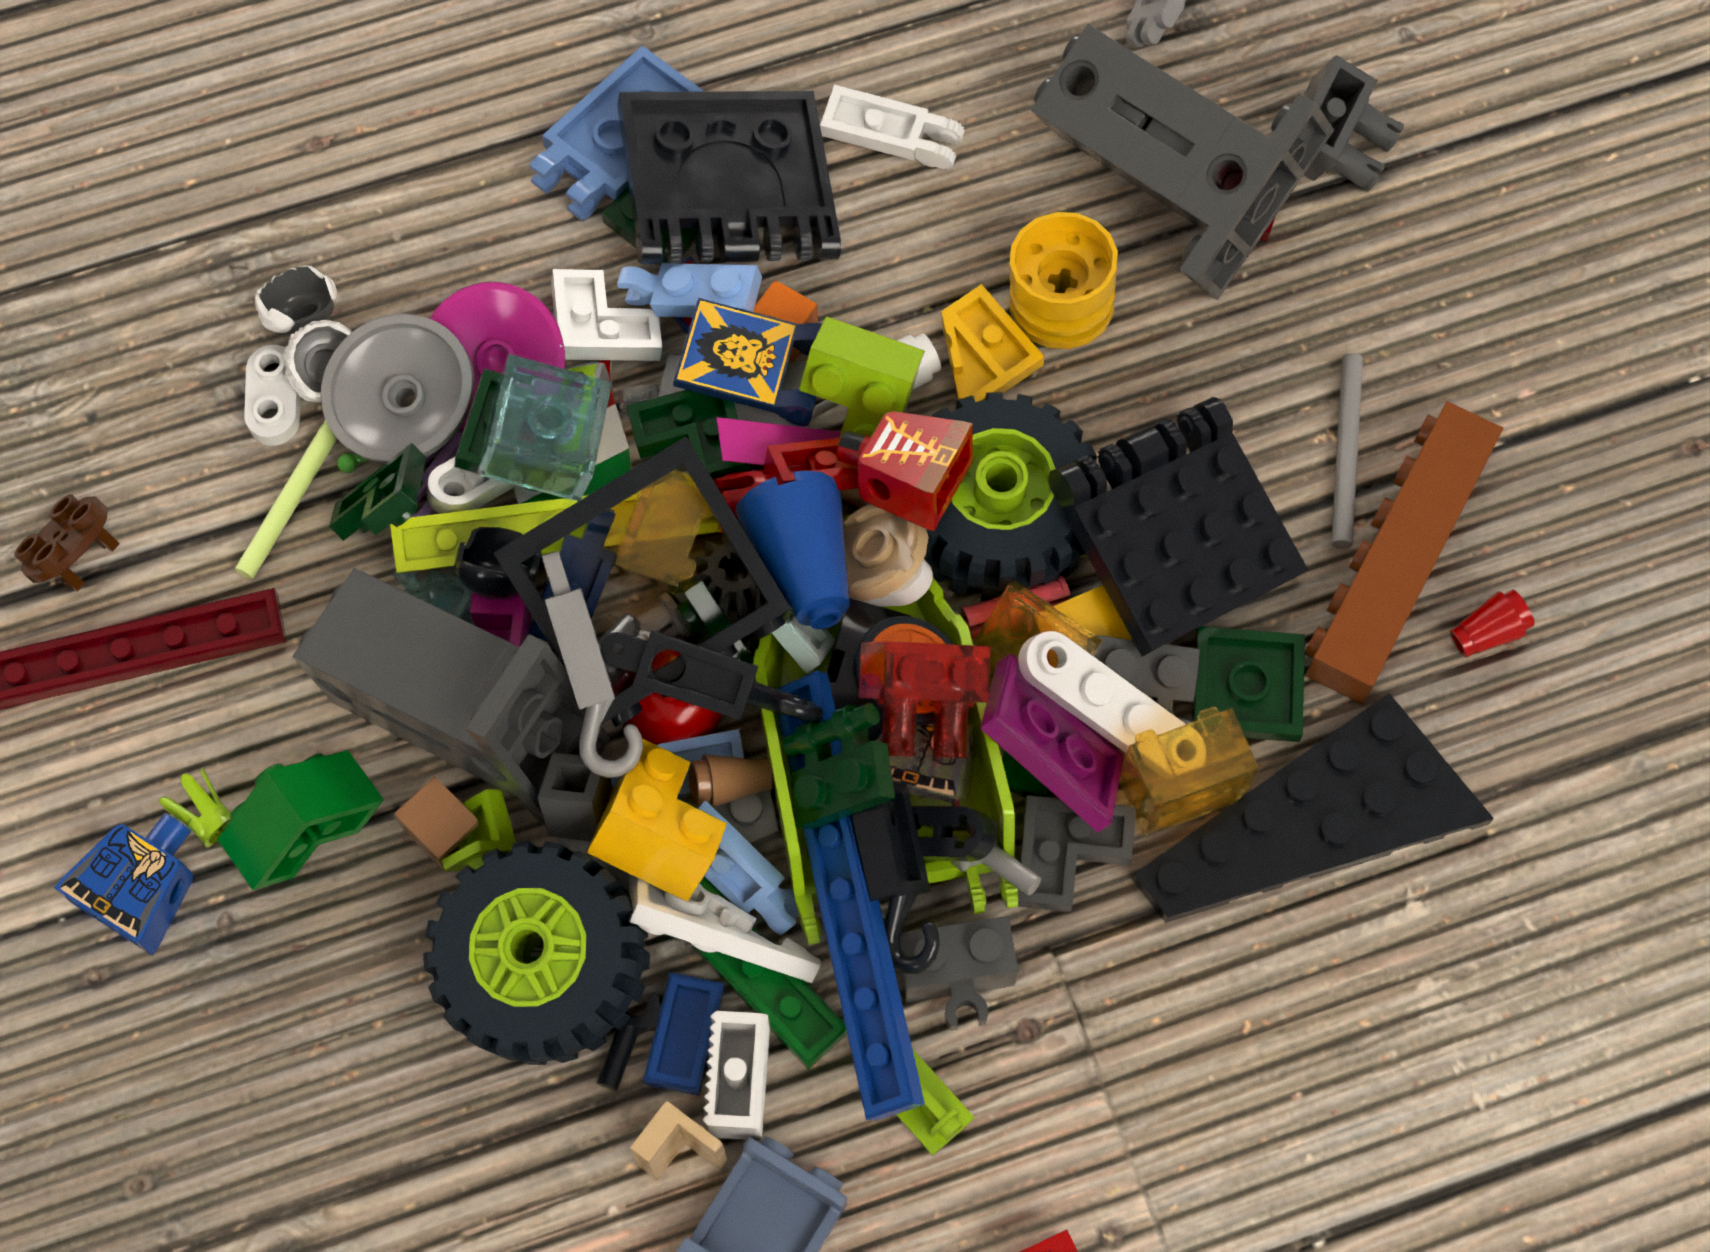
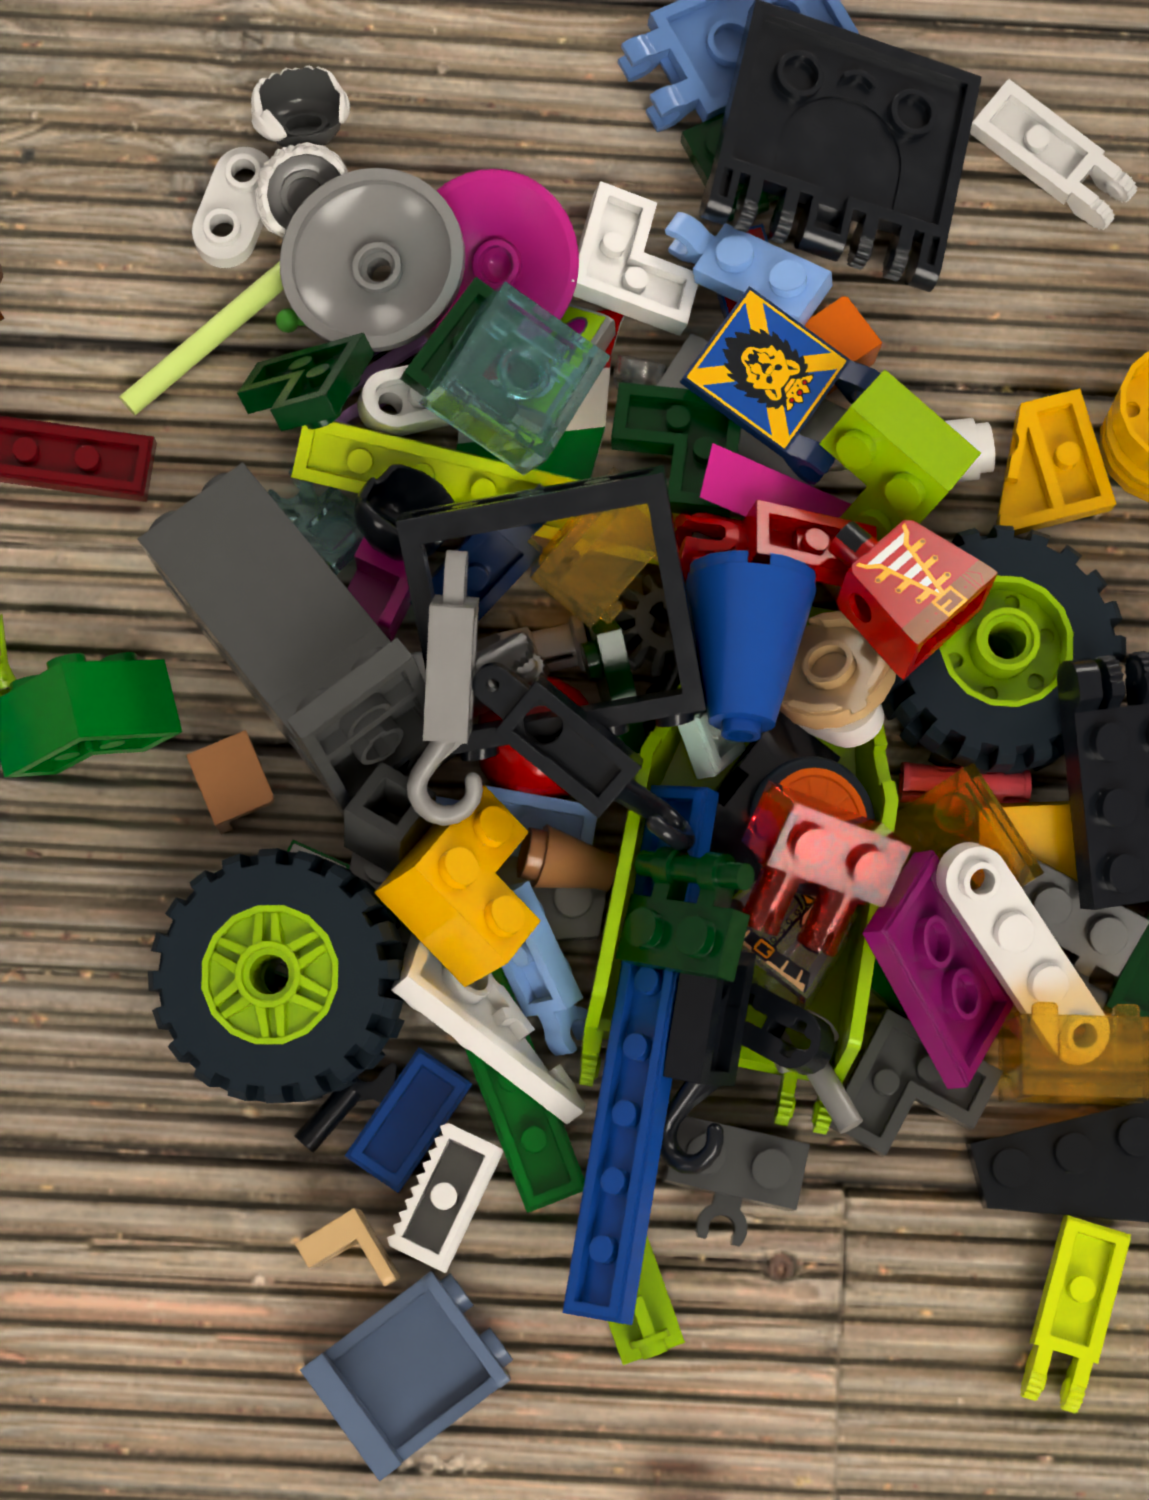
camera: 15 degrees right, 10 degrees up
lime bracket [442,789,516,872] -> none
none -> neon yellow hinge [1020,1215,1131,1414]

